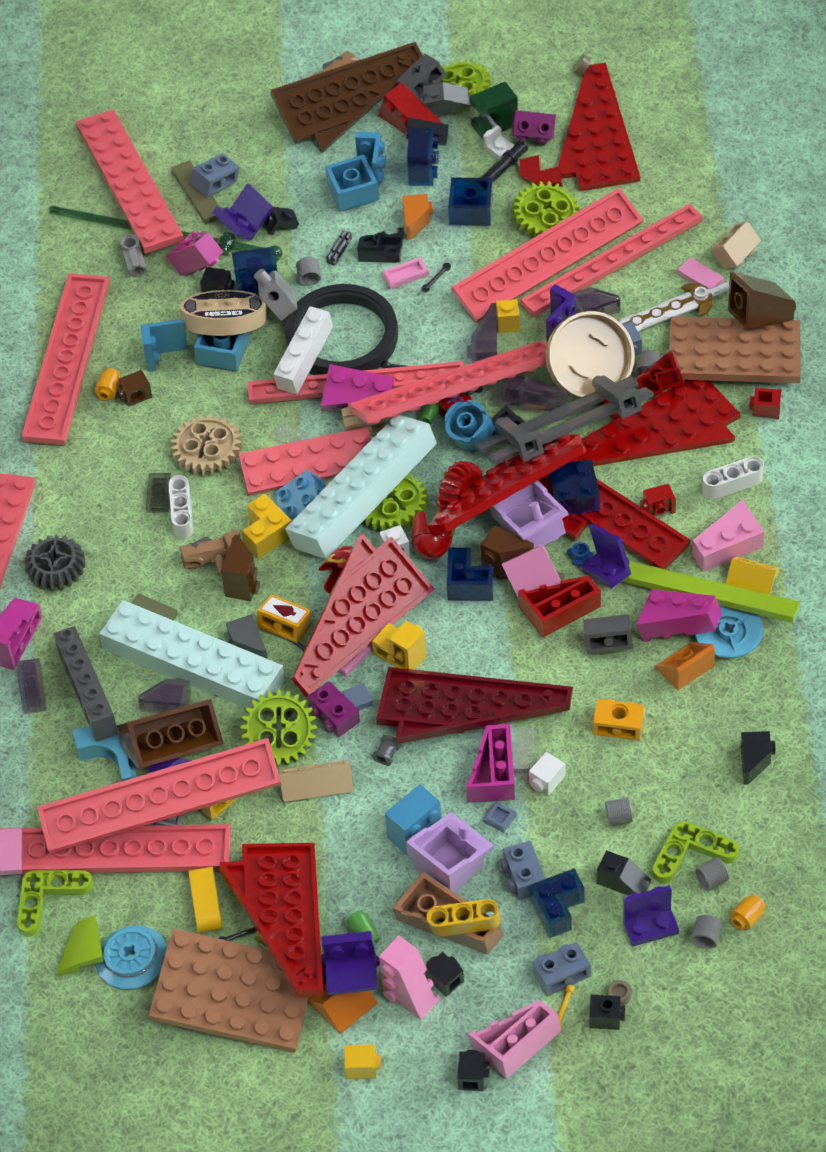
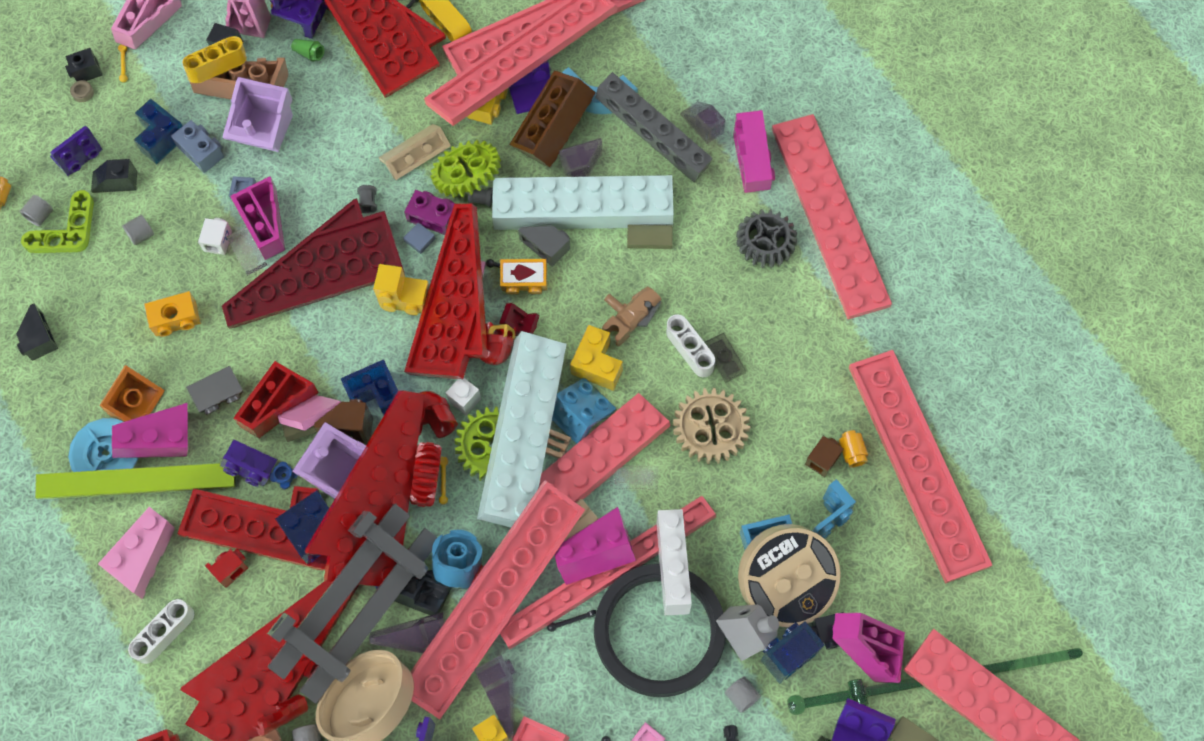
camera: 150 degrees right, 15 degrees up
light grey piece [120,234,147,277] -> none
reddish brown slope [221,535,260,602] -> none
dark azure brick [385,784,442,855] -> none
sand blue brick [533,942,591,997] -> none
light grey piece [691,915,723,949] -> none
yellow panel [726,556,780,594] -> none
none -> dark red bracket [499,303,540,336]

